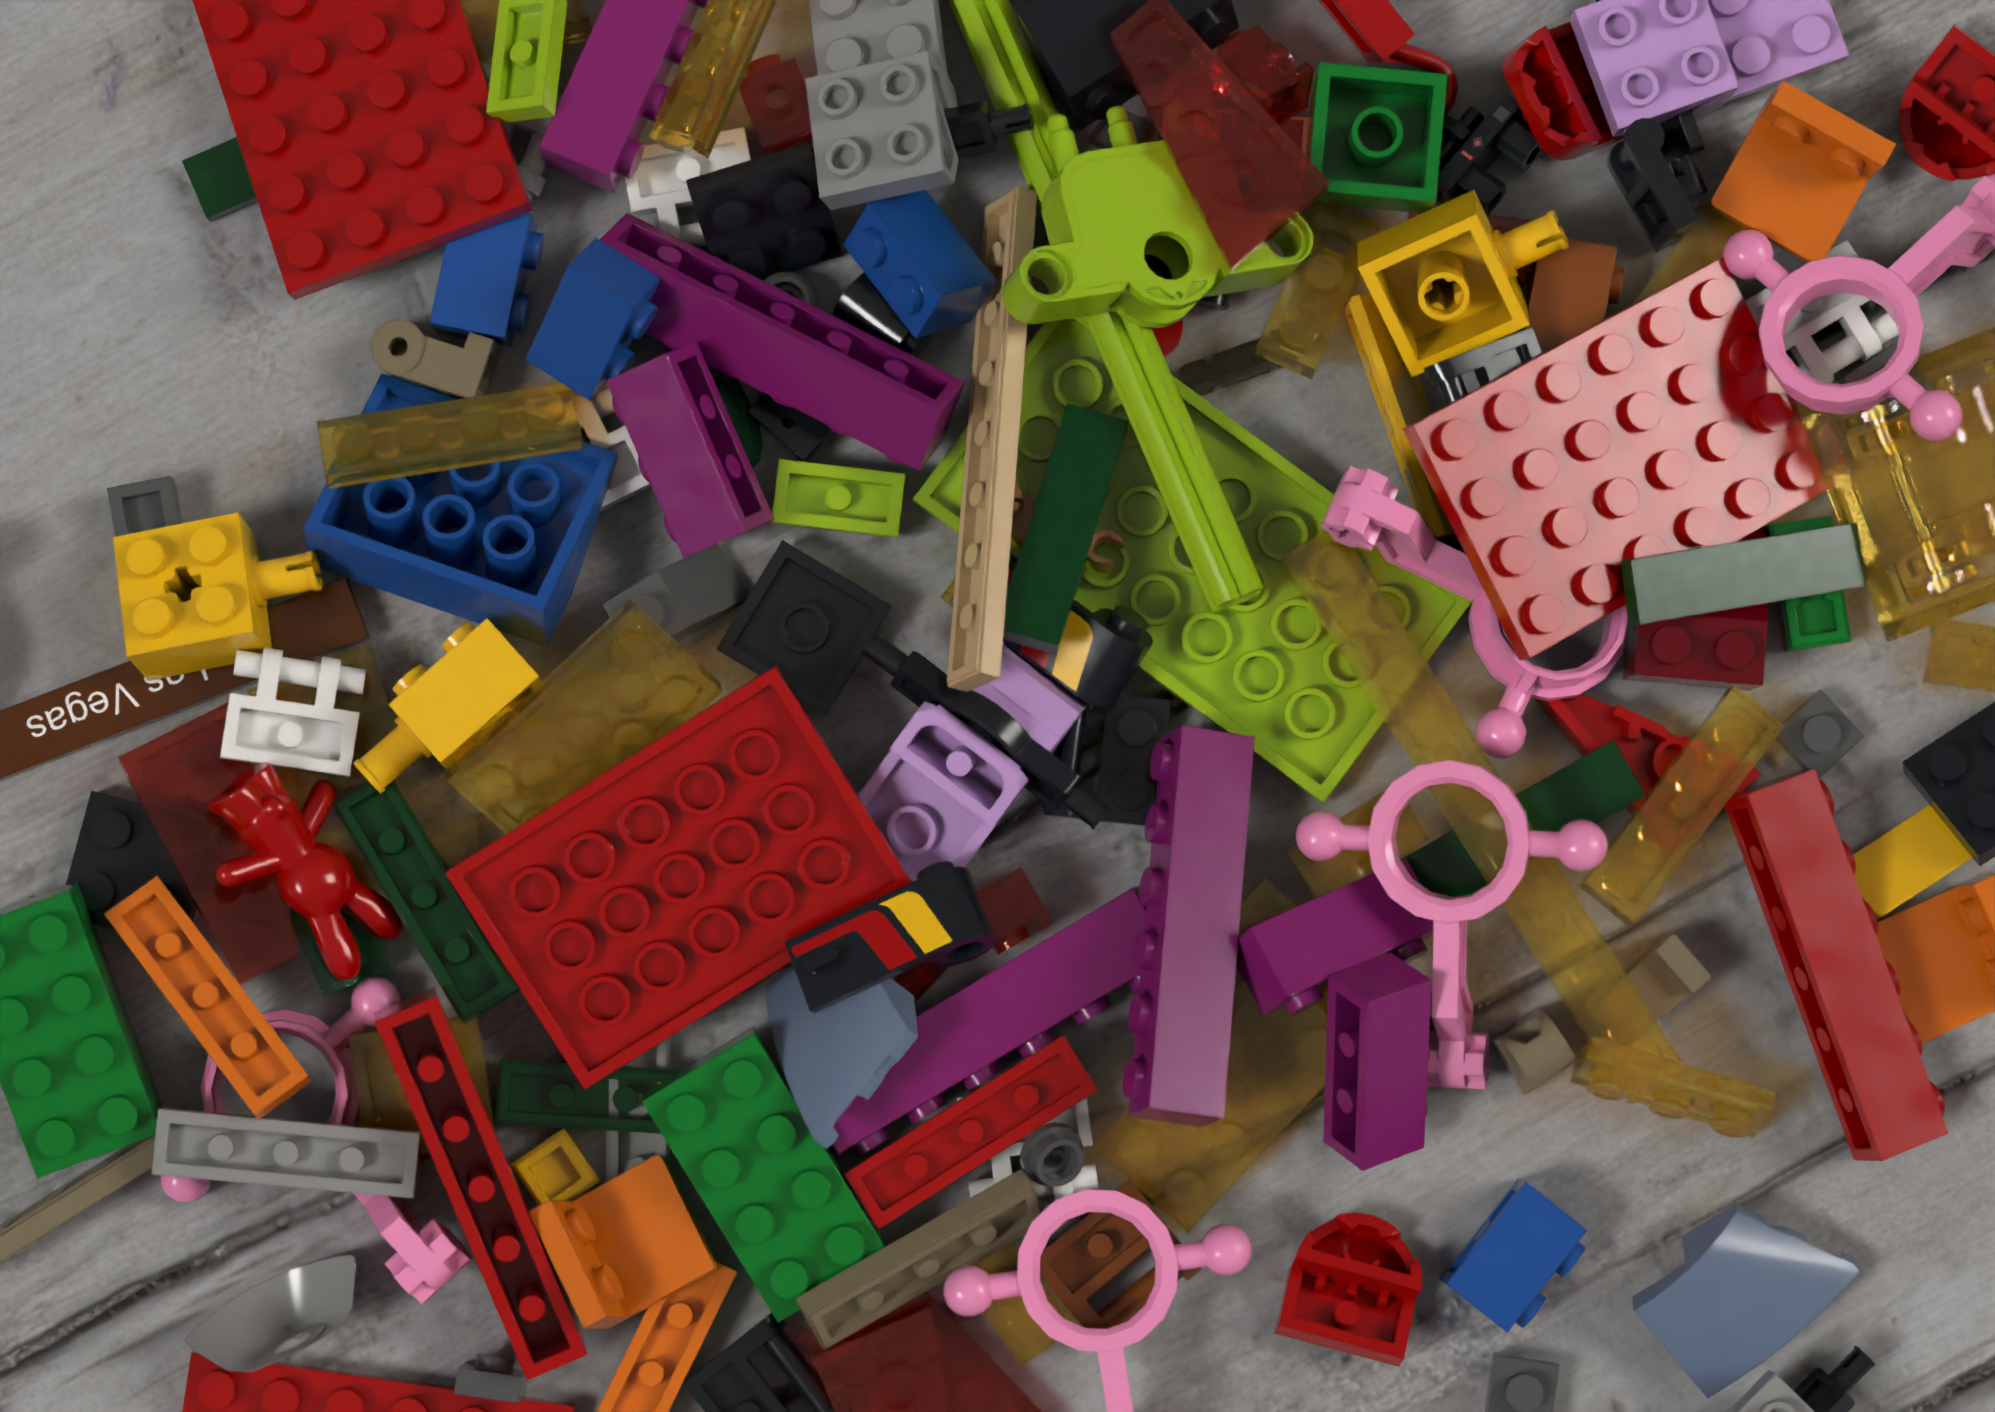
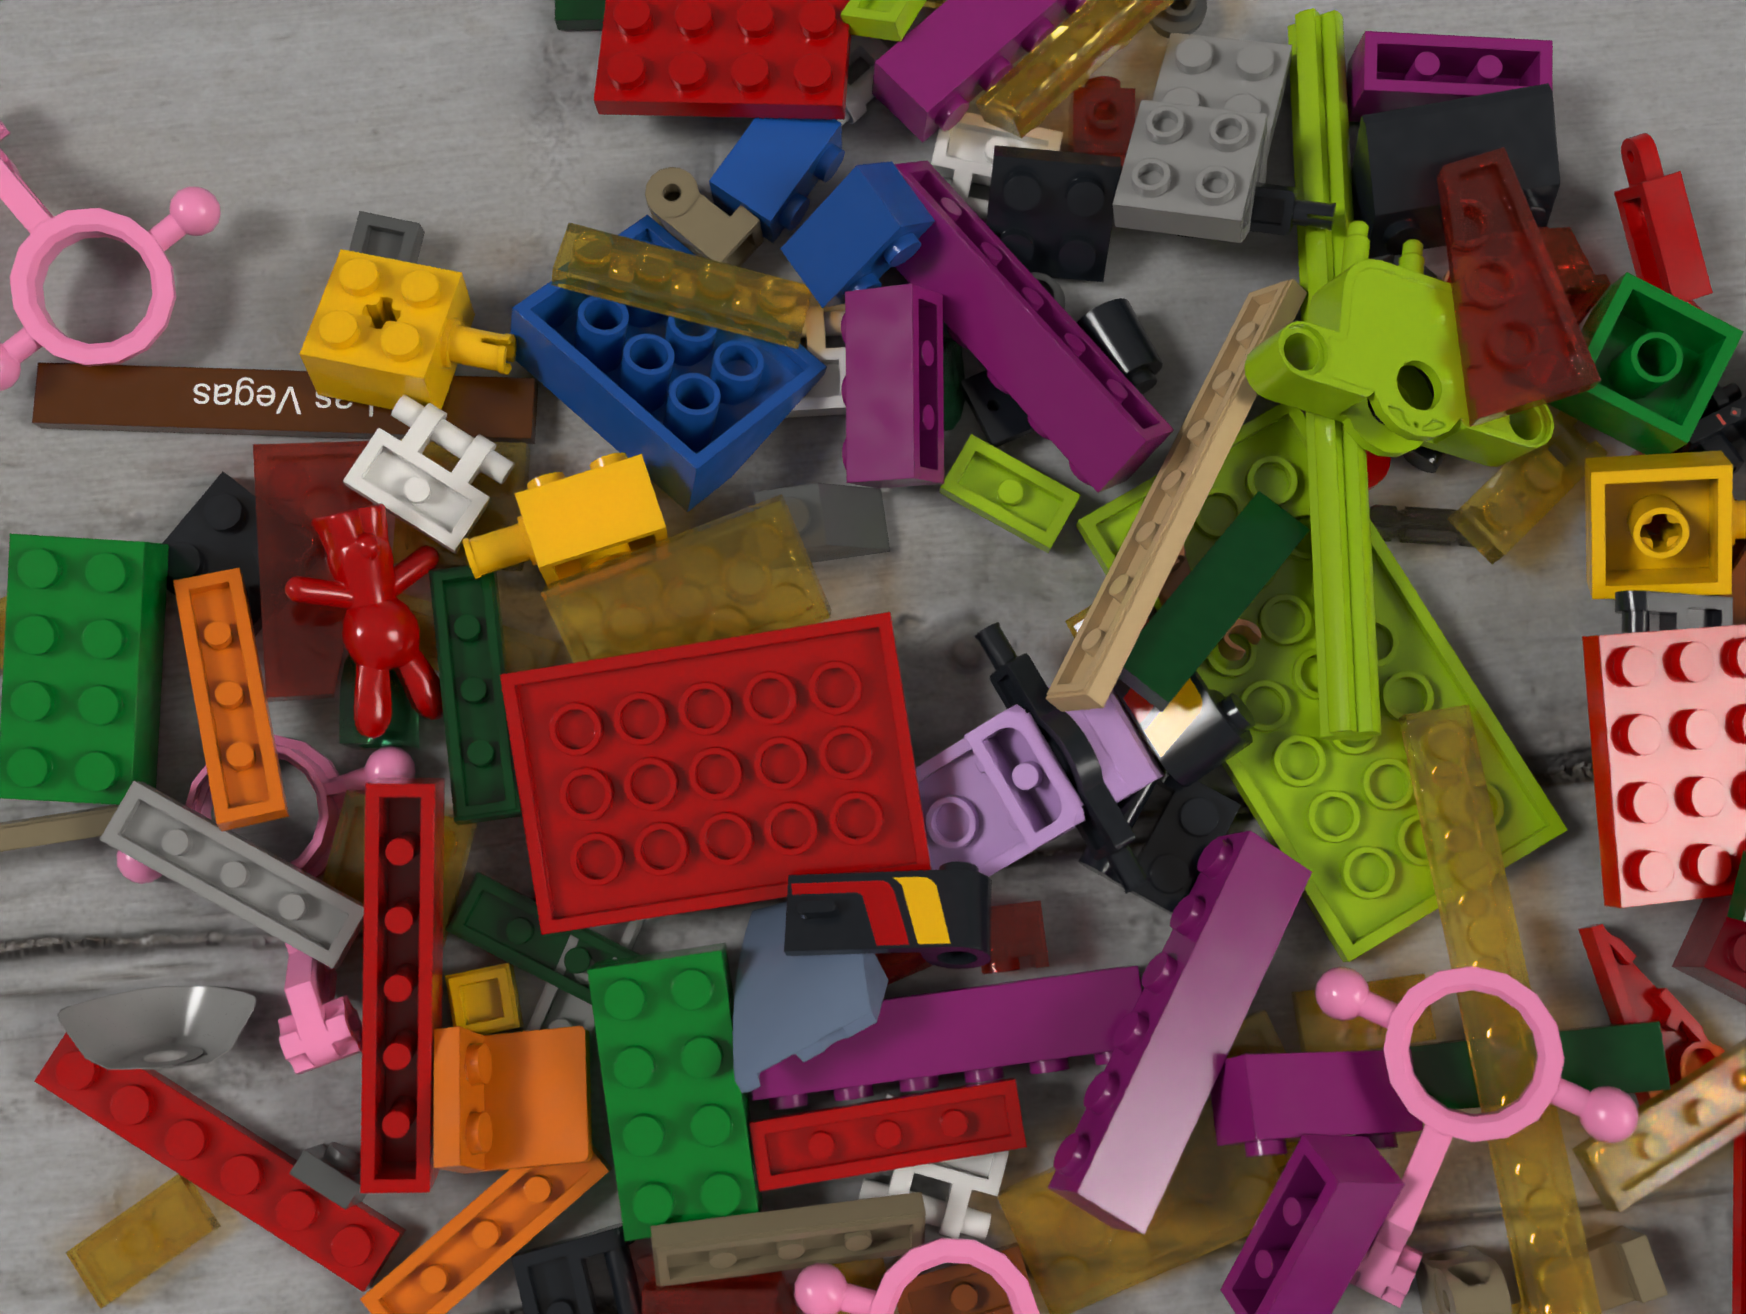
camera: 25 degrees right, 5 degrees down
black plate [716,540,892,716] -> none
blue brick [843,190,997,339] -> none
dark grey plate [1020,1123,1084,1187] -> none
bright pink piece [1321,466,1628,759] -> none
yellow slope [1343,293,1456,541] -> none

